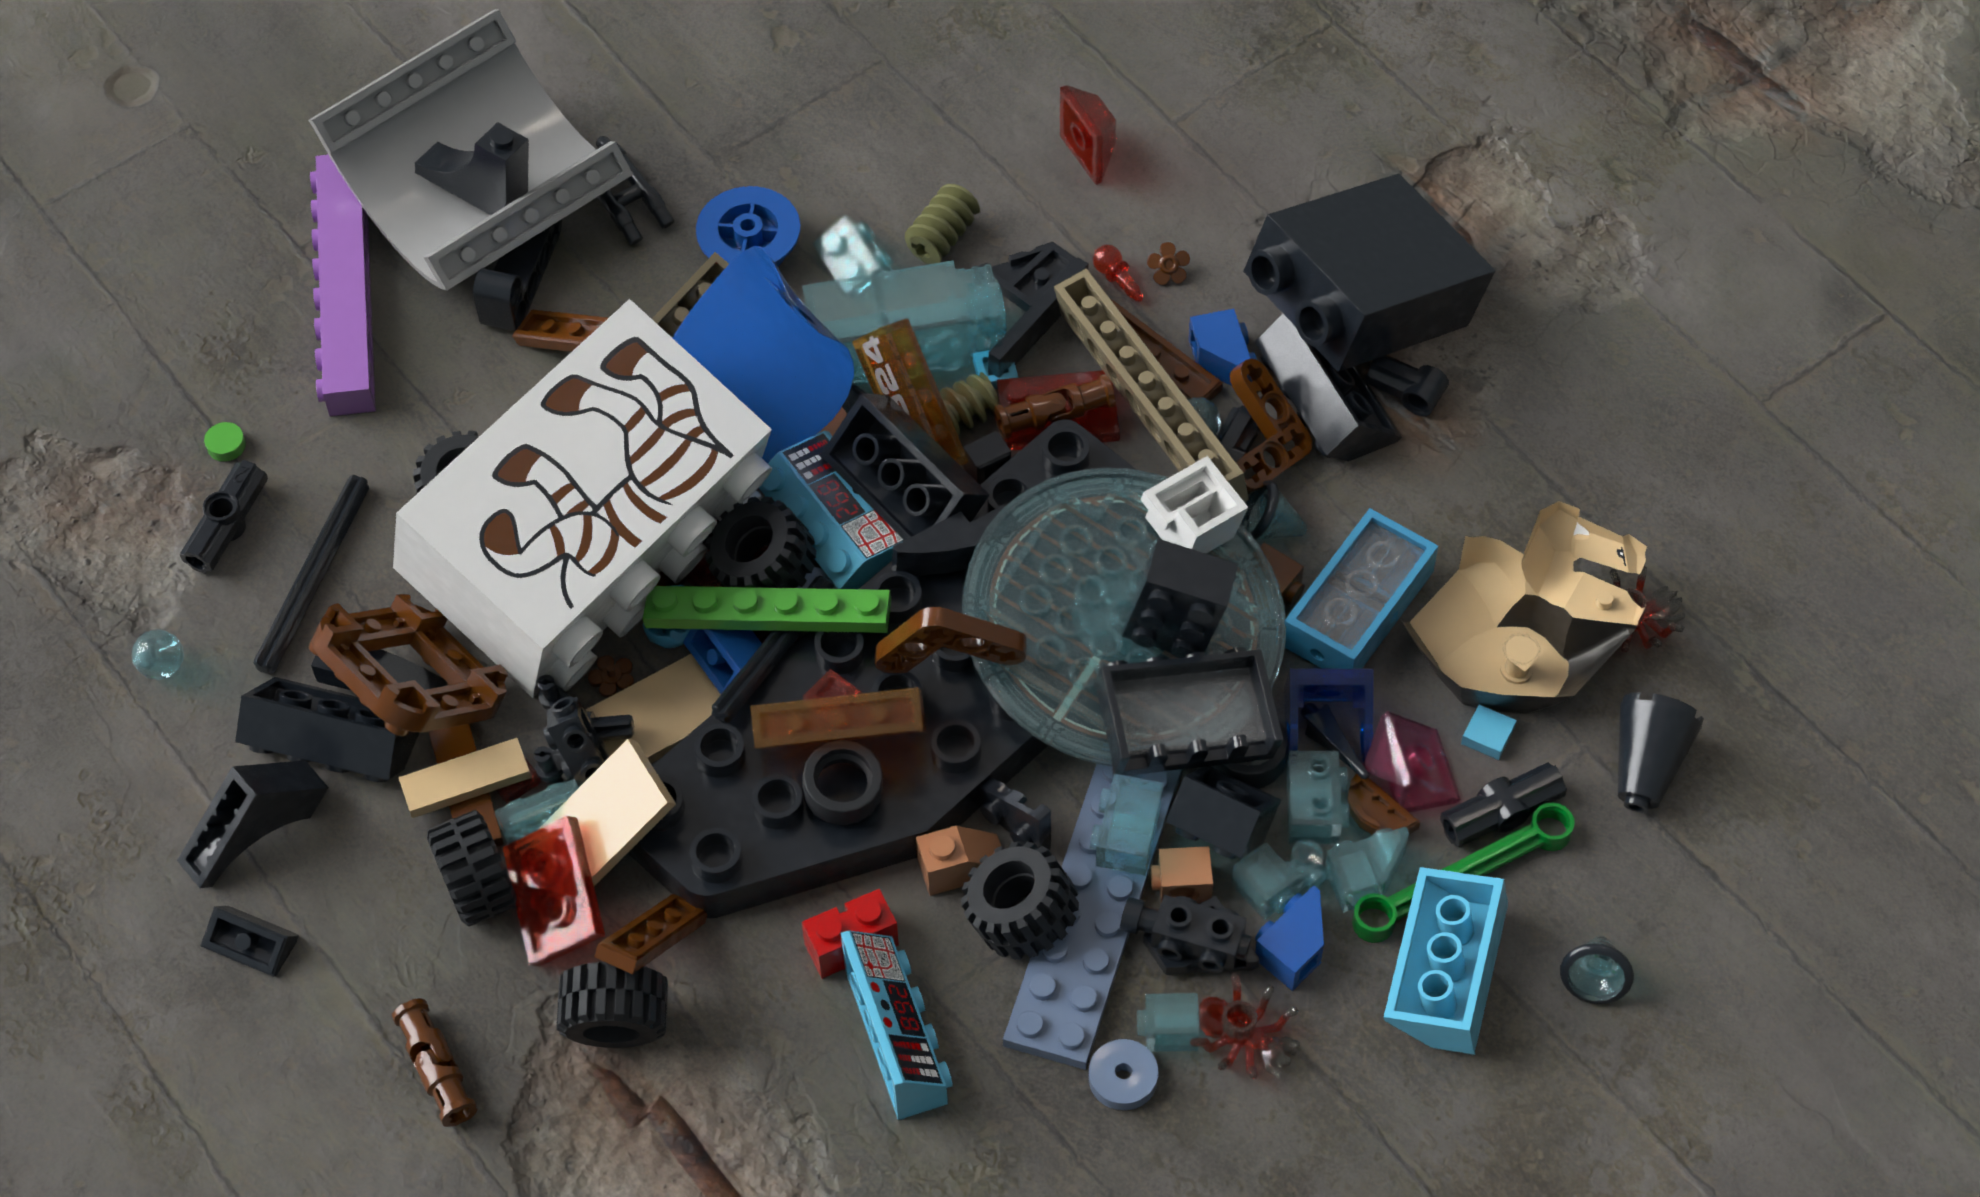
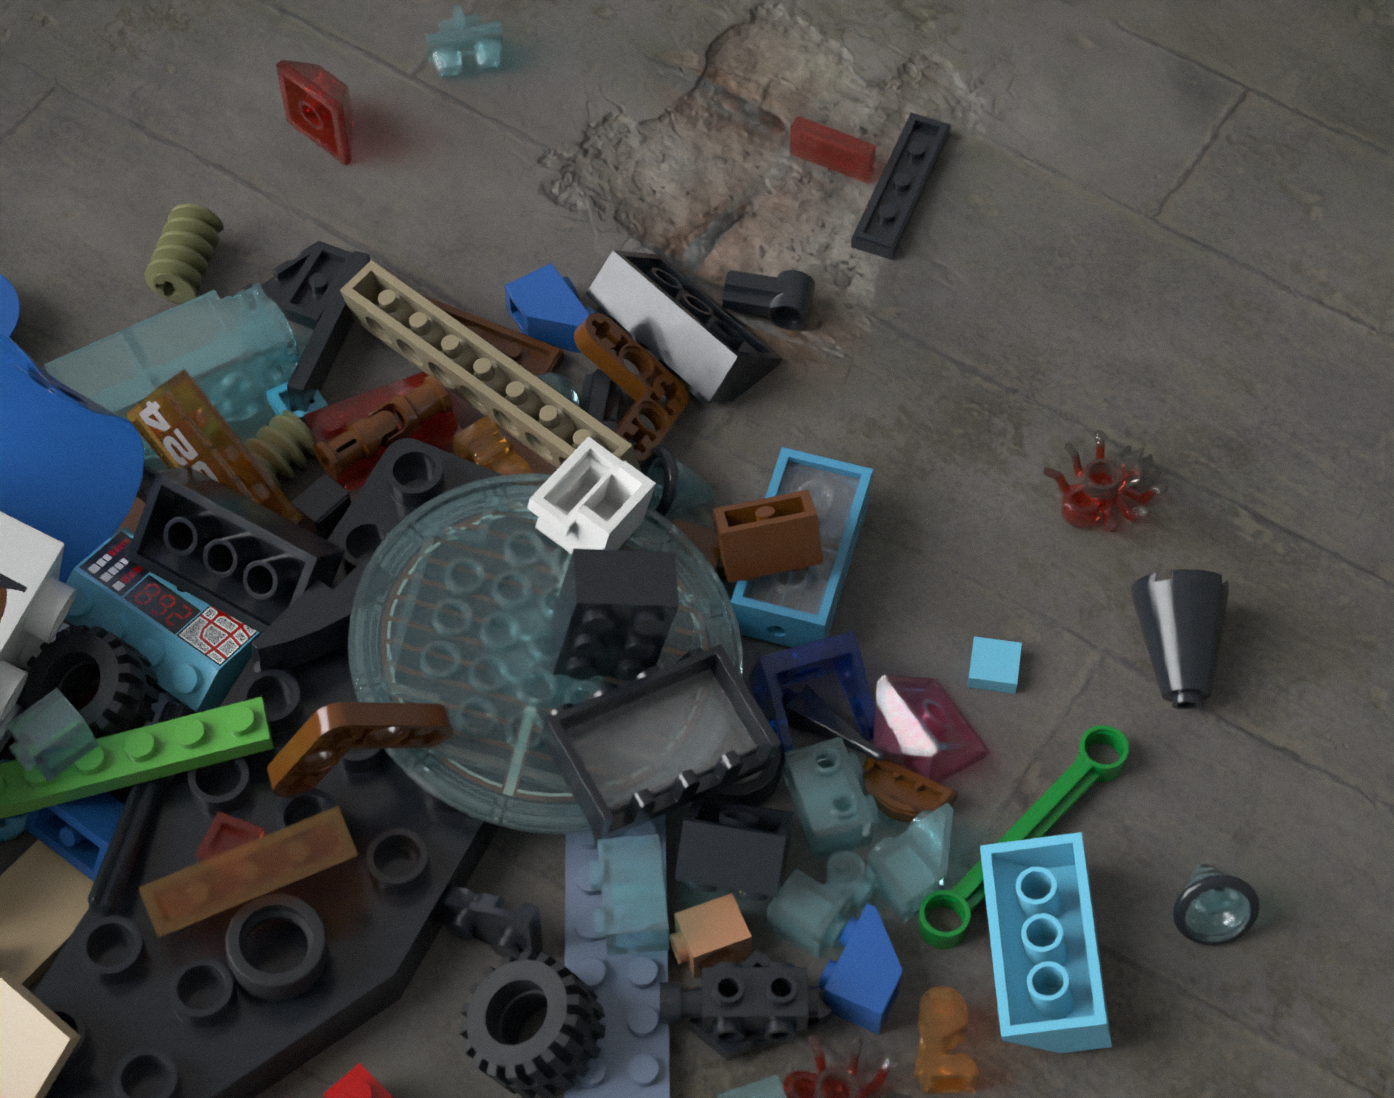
camera: 20 degrees left, 0 degrees up
clear light blue bracket [812,215,897,300] -> none
nougat slope [916,826,1001,896] -> none
clear red bar [1093,244,1143,302] -> none
reddish brown plant [1147,242,1190,285] -> none
black brick [1243,173,1496,372] -> none
tan piece [1399,501,1647,714] -> none
black piece [1440,762,1567,847] -> none
none -> clear light blue brick [6,688,99,782]
none -> clear light blue hips [425,5,503,79]
none -> clear orange leg [453,415,537,484]
none -> reddish brown brick [712,490,824,583]
none -> clear red tile [790,116,876,184]
none -> black tile [851,112,951,260]
none -> clear orange leg [914,986,979,1094]

